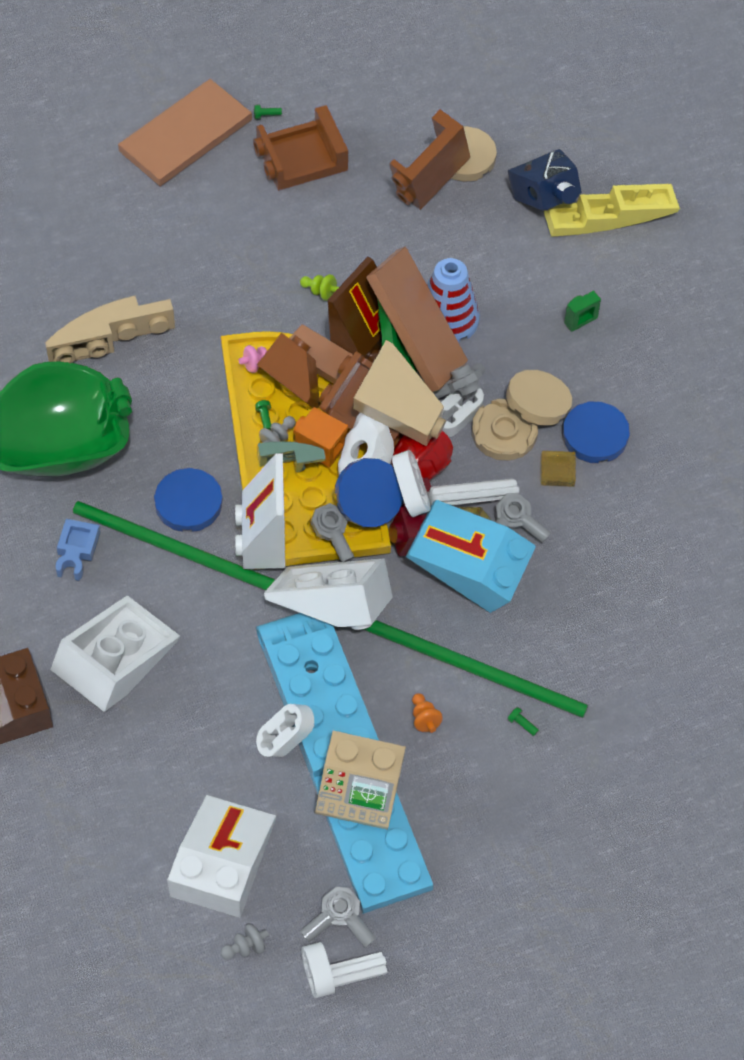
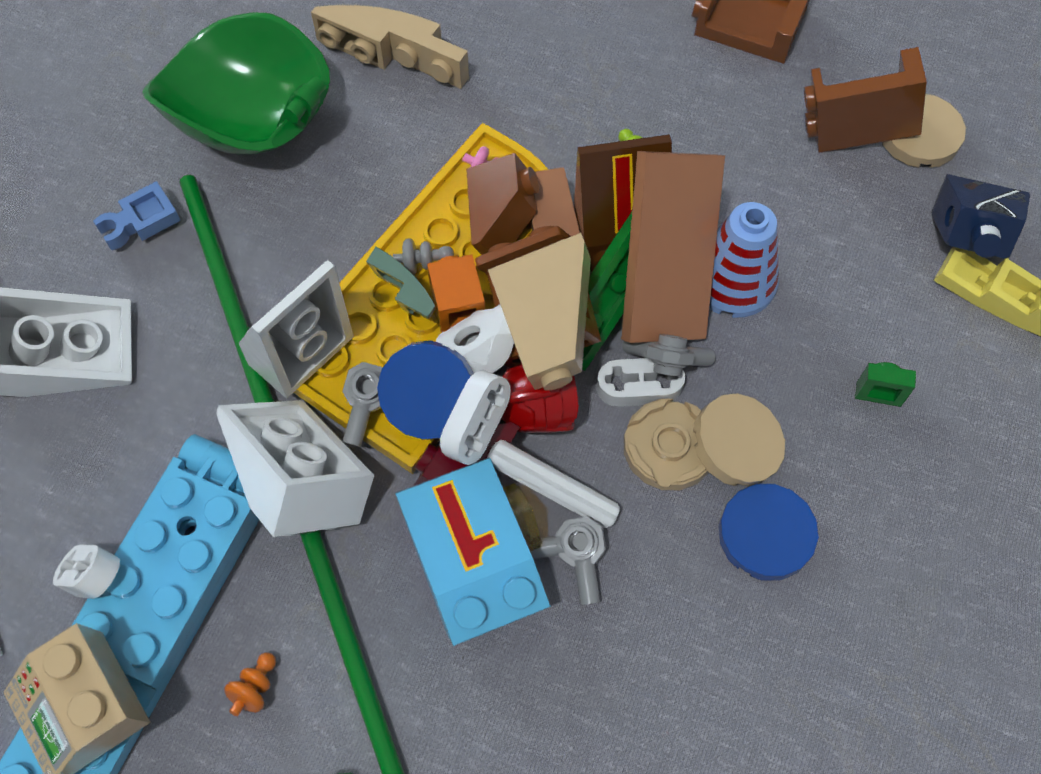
camera: 45 degrees right, 5 degrees up
blue tile [154,468,223,532] -> none
green piece [255,400,271,430] -> none
clear yellow tile [541,450,576,487] -> none

